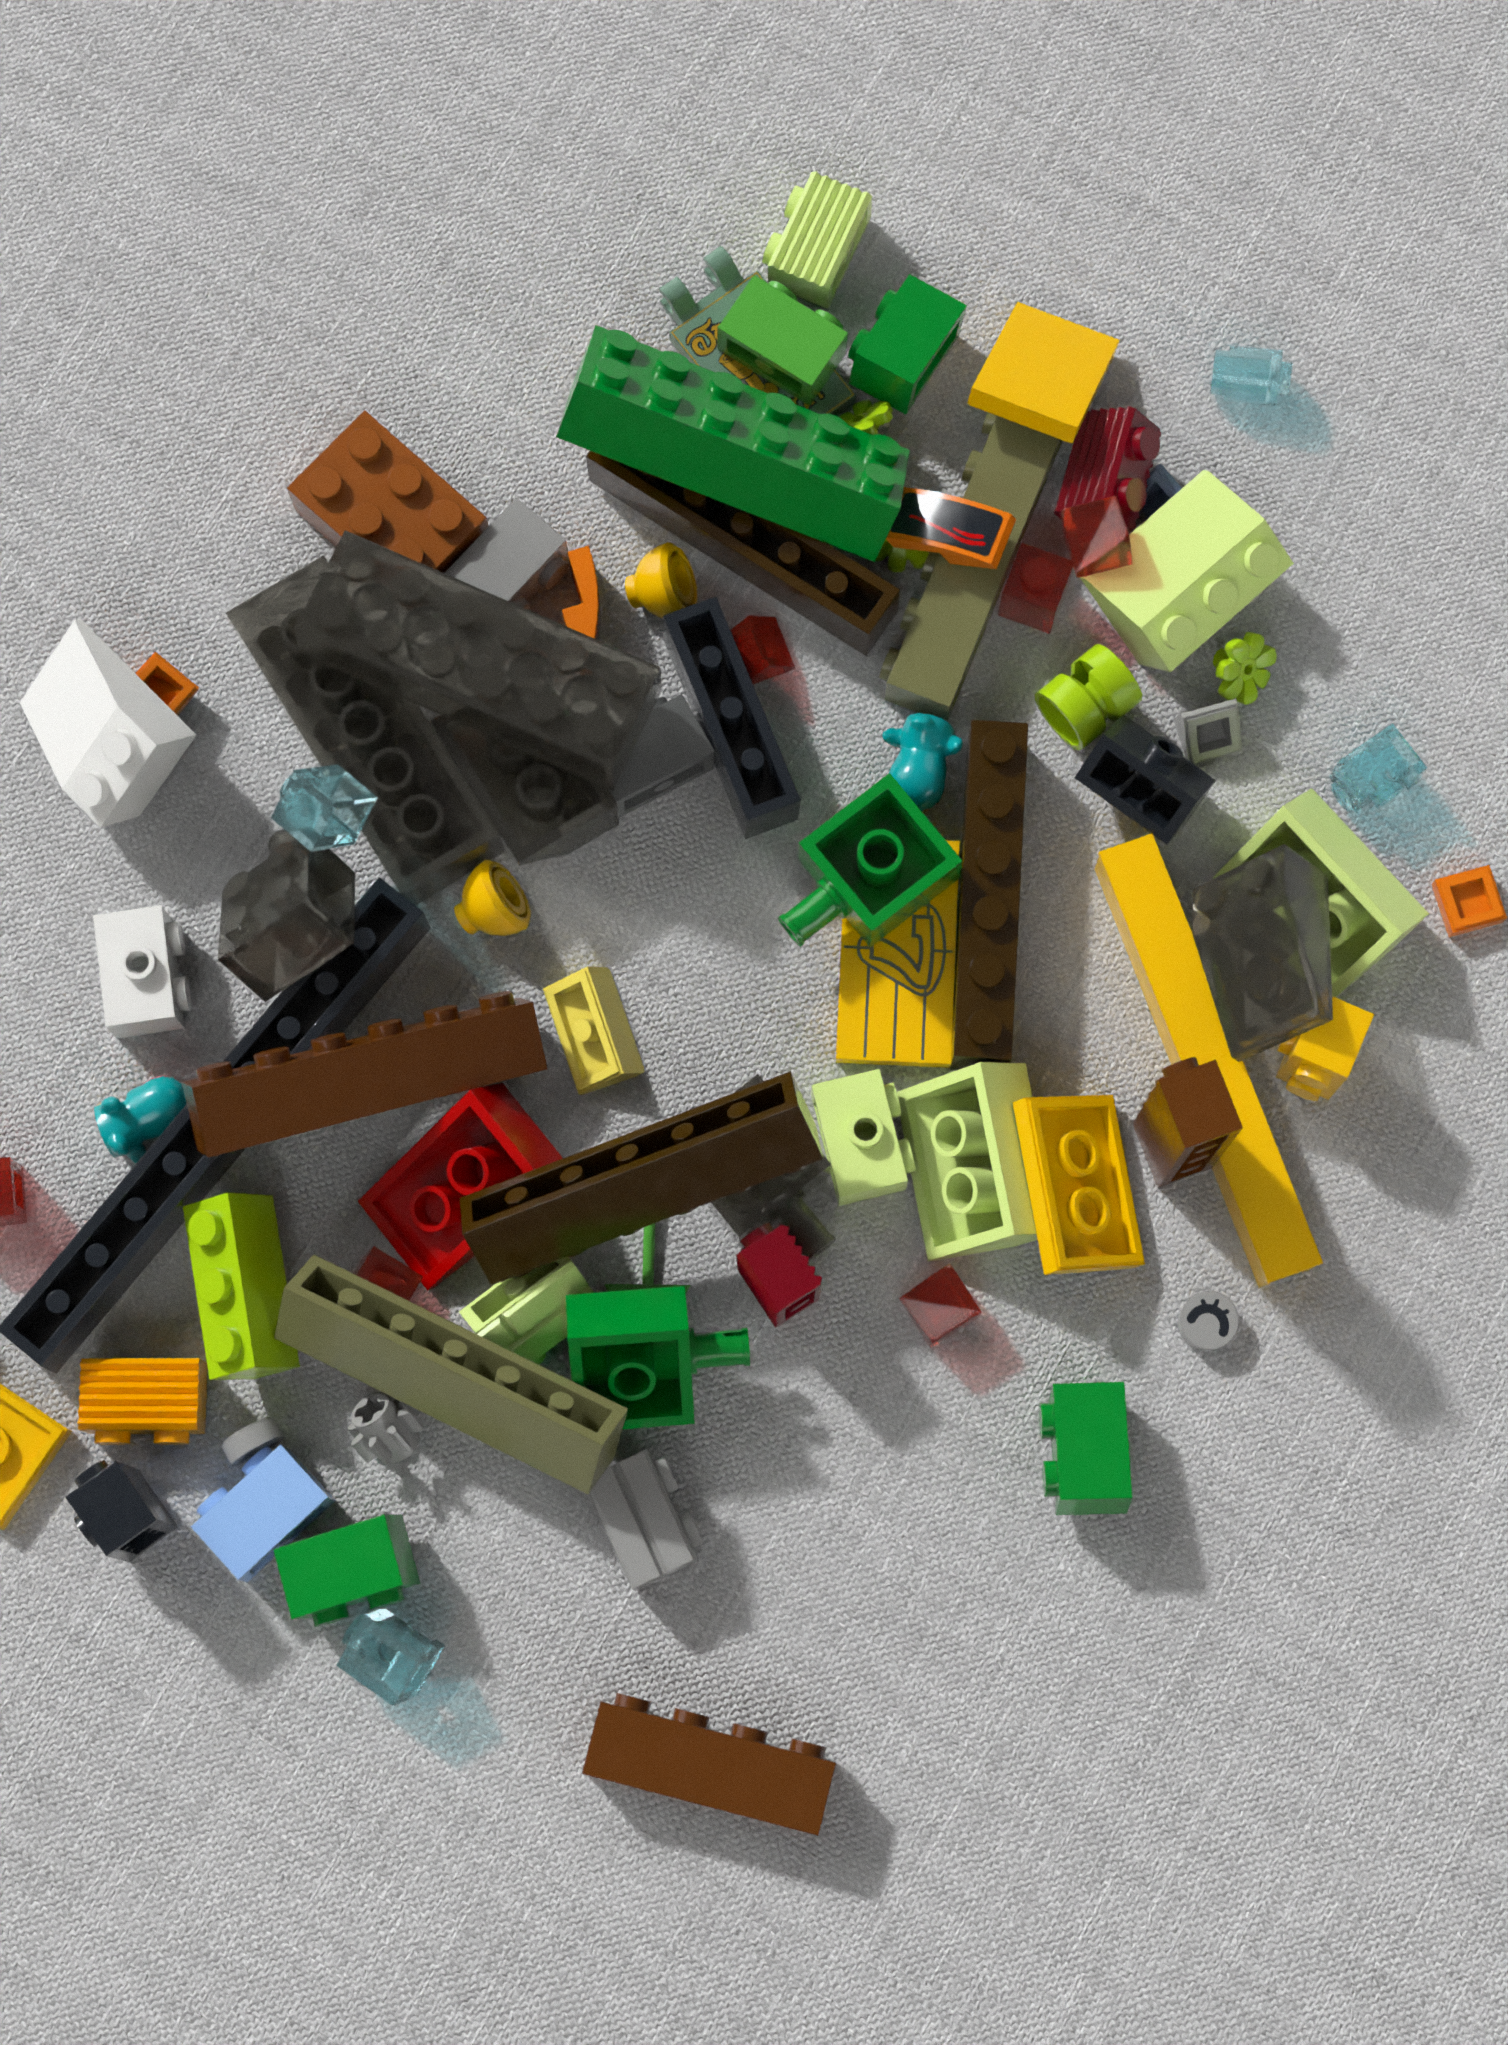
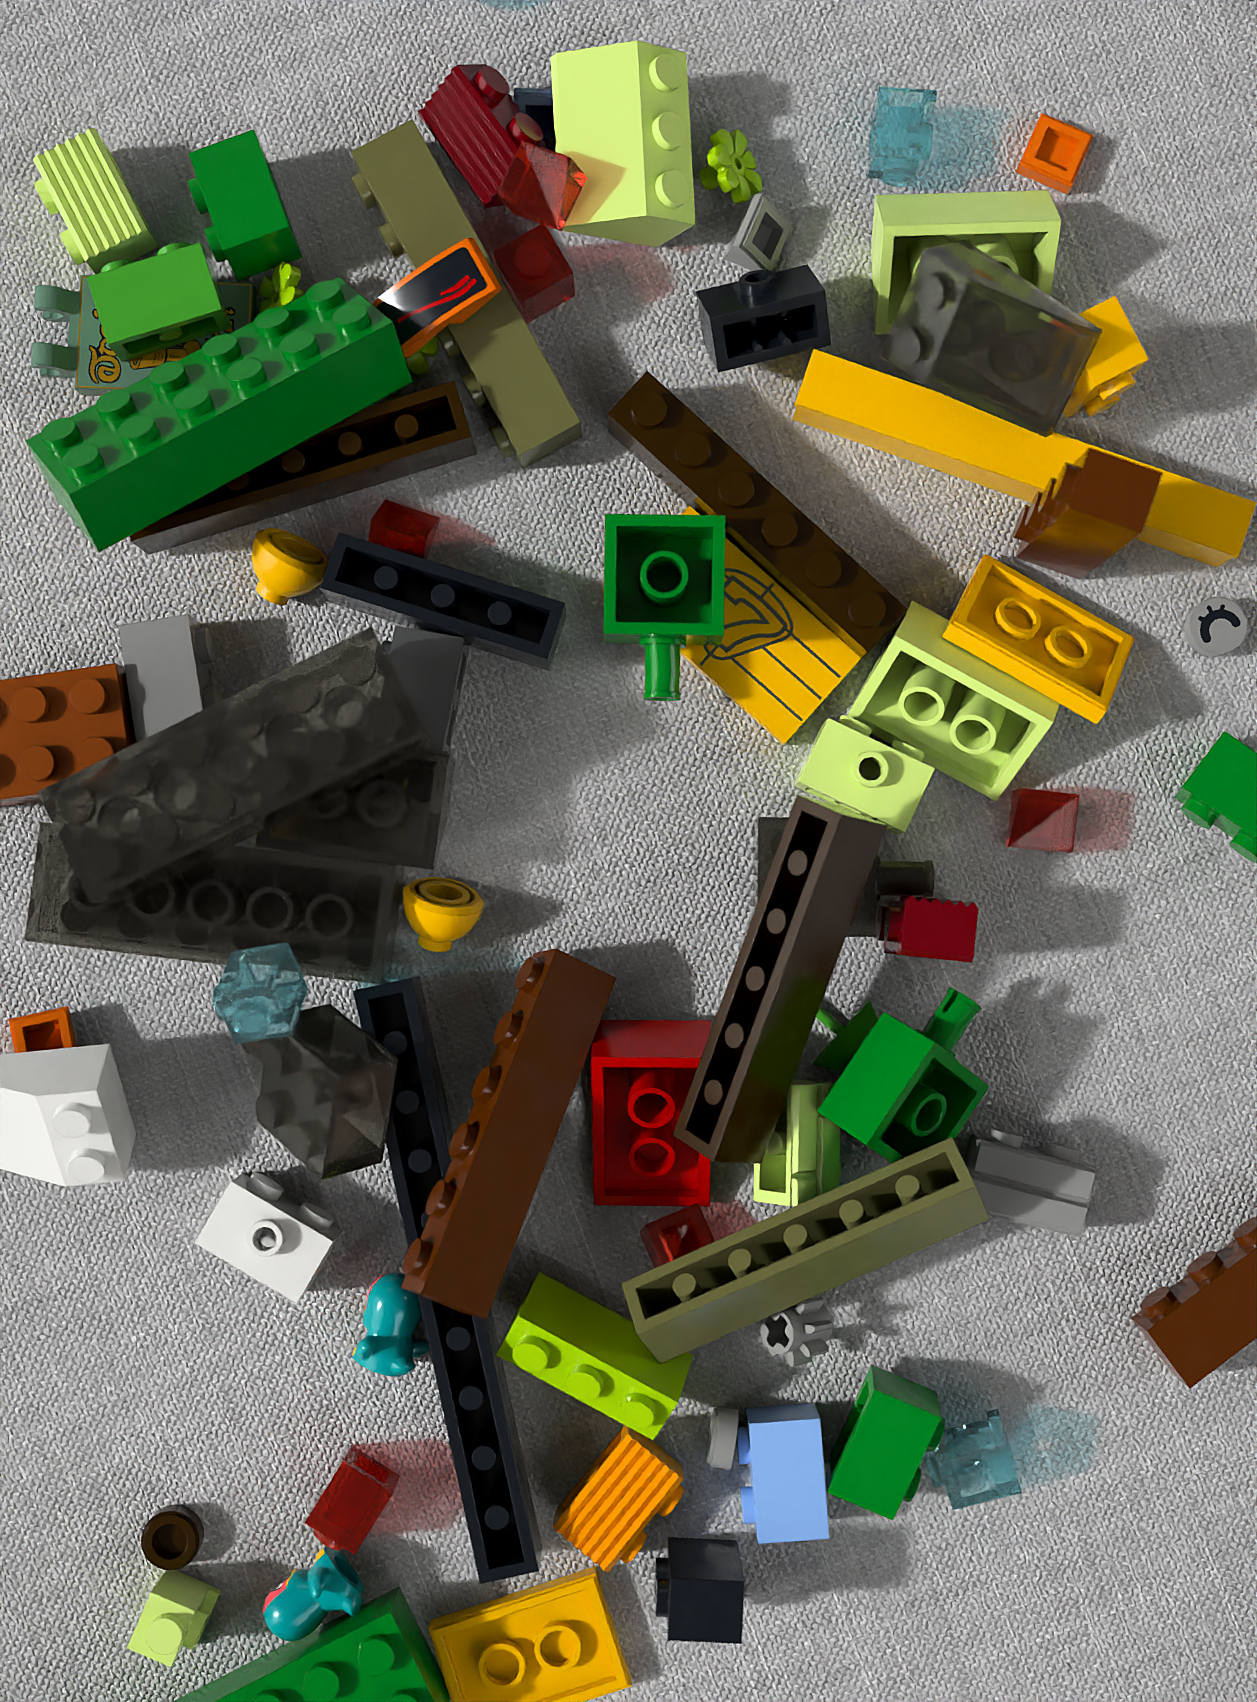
camera: 55 degrees left, 10 degrees up
light yellow slope [543,966,645,1095] -> none
orange slope [562,545,601,678] -> none
teal animal [882,713,963,811] -> none
yellow tile [967,302,1120,443] -> none
lime wheel [1035,644,1142,751] -> none

